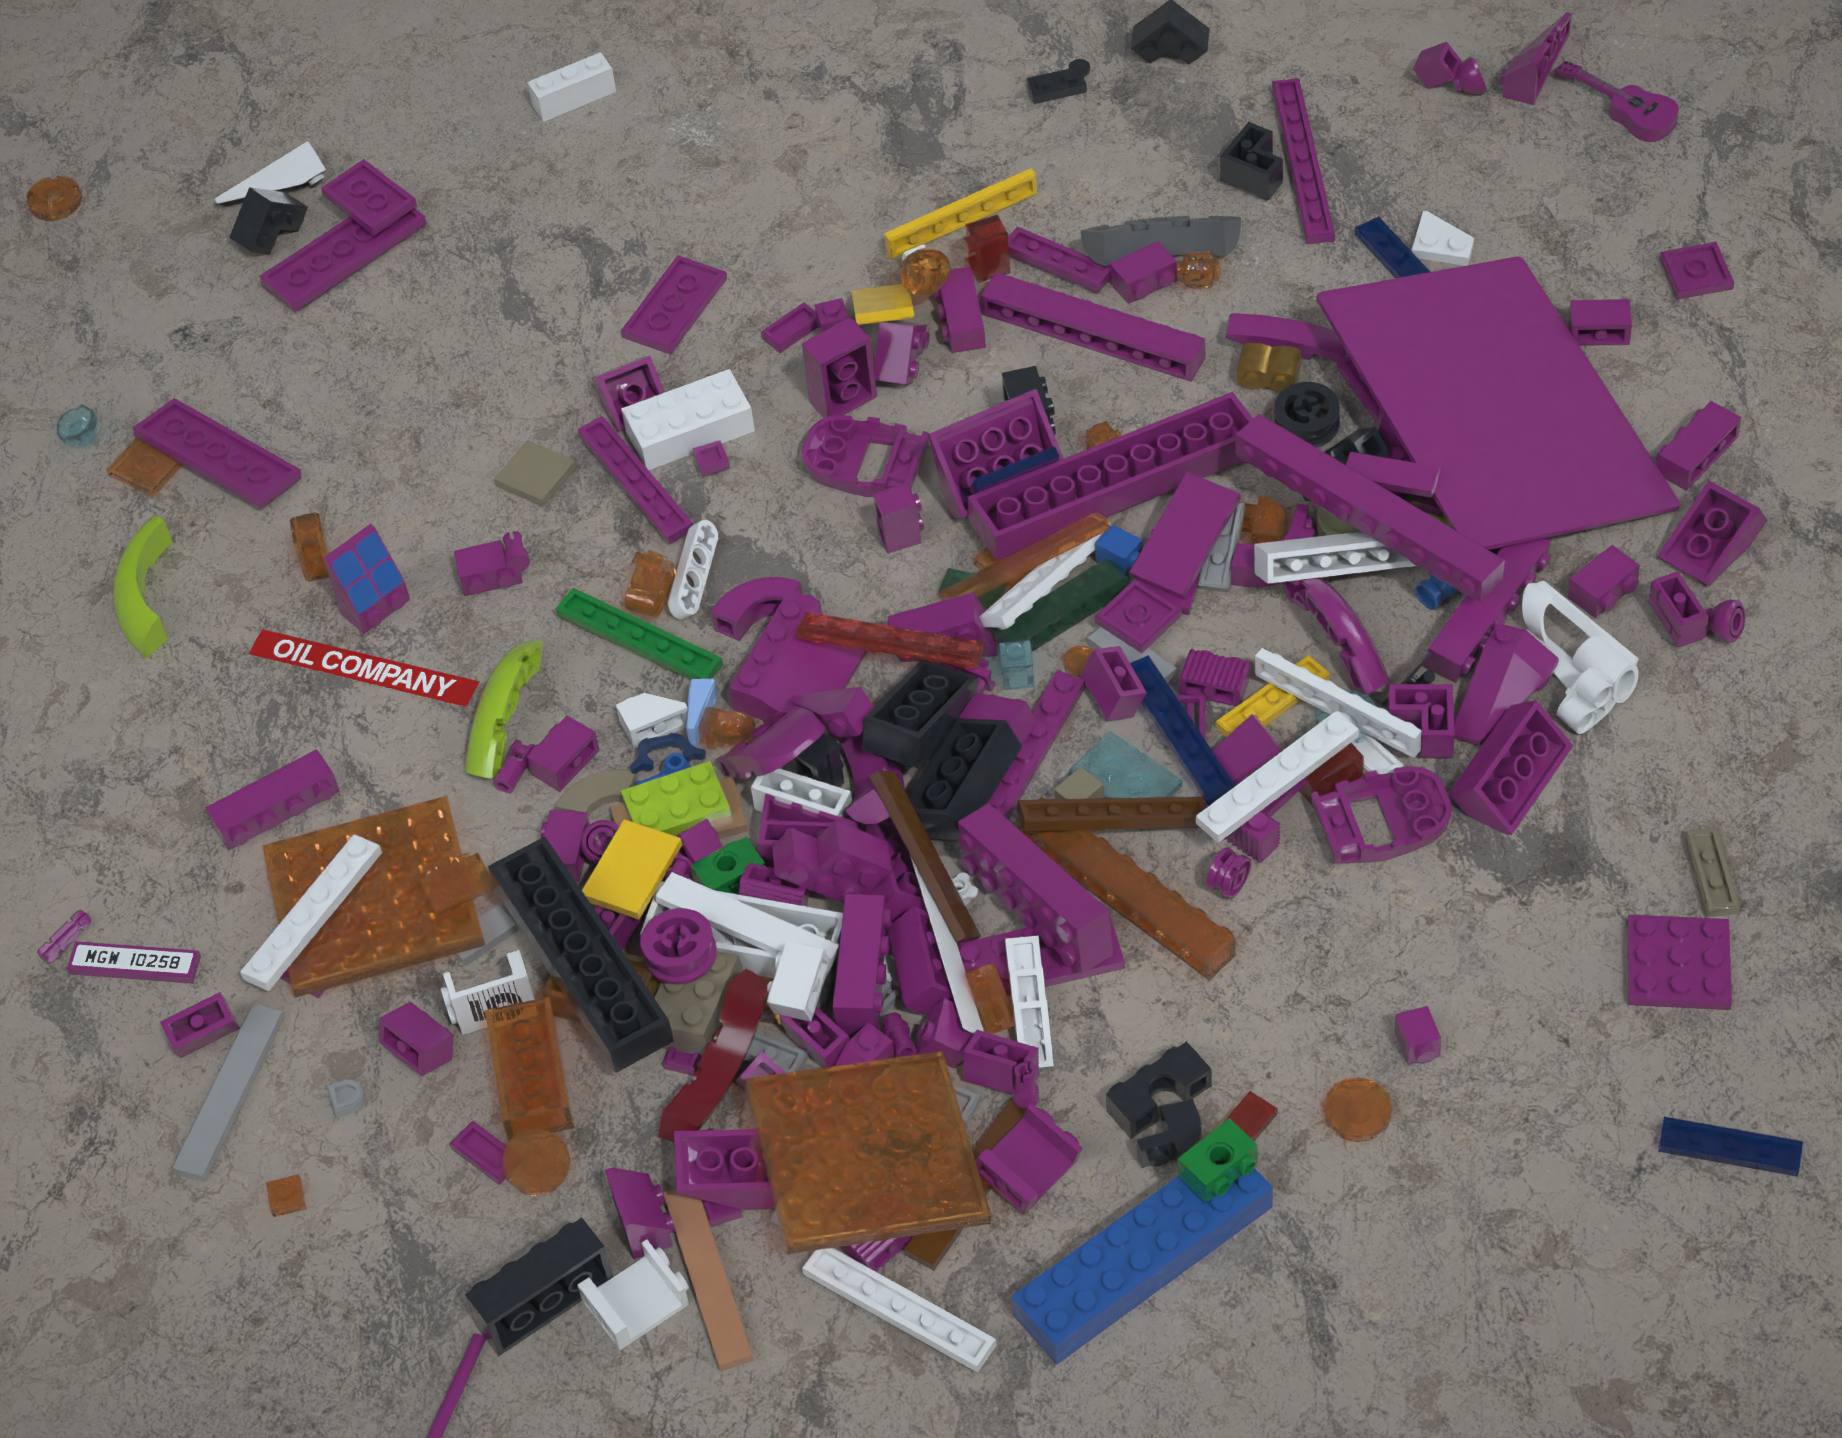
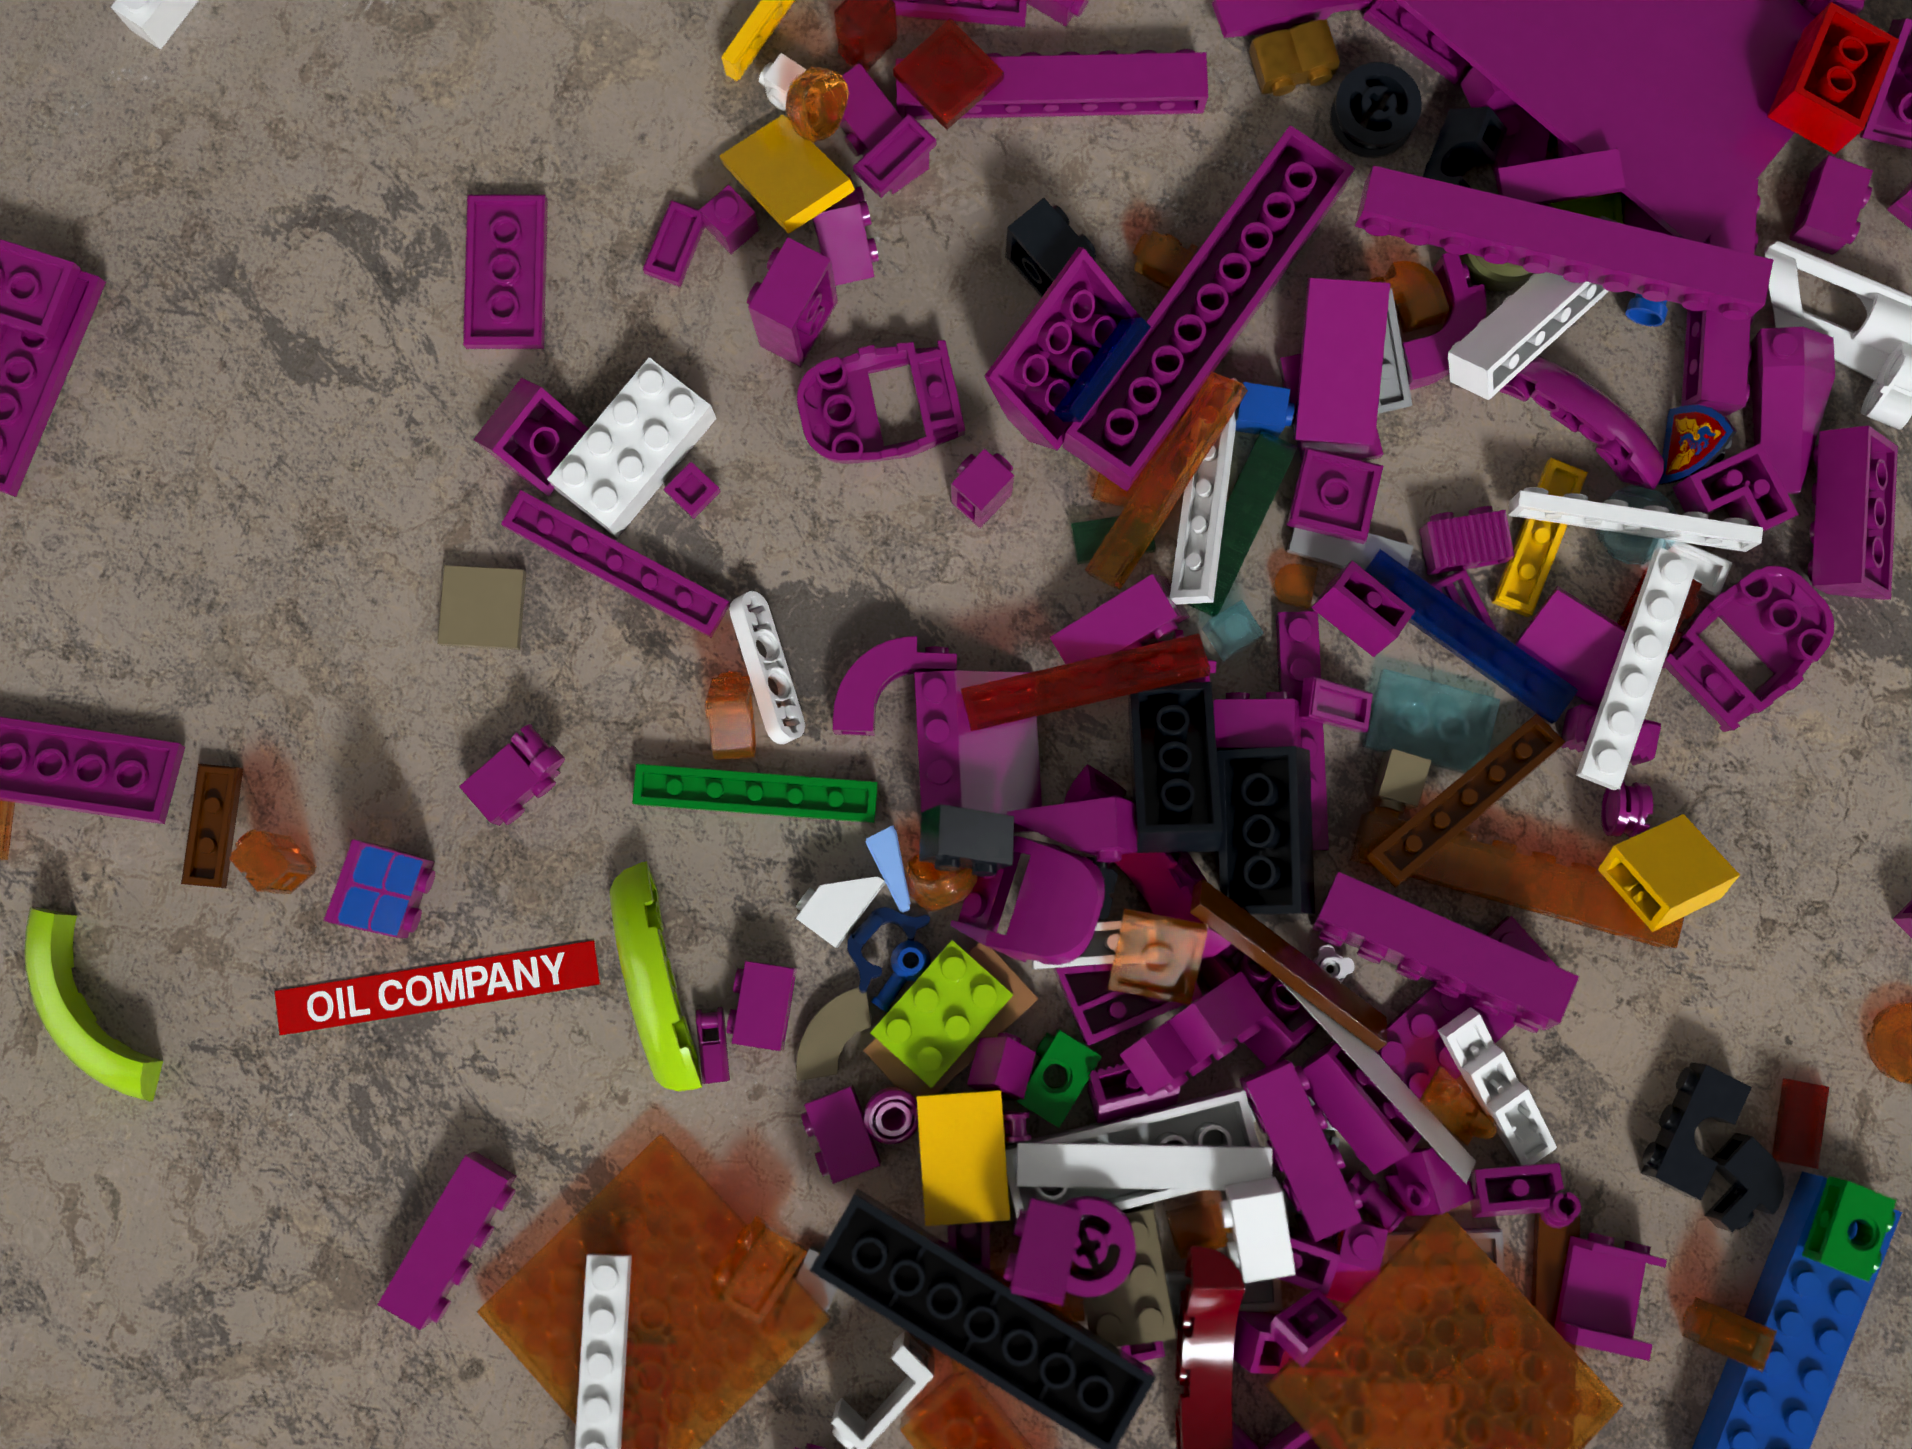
camera: 35 degrees left, 30 degrees up
none -> reddish brown tile [181,764,243,888]
none -> magenta tile [853,113,937,198]
none -> clear red plate [893,18,1004,130]
none -> black brick [919,804,1014,877]
none -> magenta brick [1004,1198,1082,1305]
none -> clear orange tile [1108,909,1208,1005]
none -> magenta slope [1271,1288,1348,1368]
none -> magenta tile [1299,677,1373,732]
none -> yellow brick [1598,814,1740,932]
none -> clear orange slope [1682,1297,1777,1372]
none -> red brick [1767,2,1899,154]

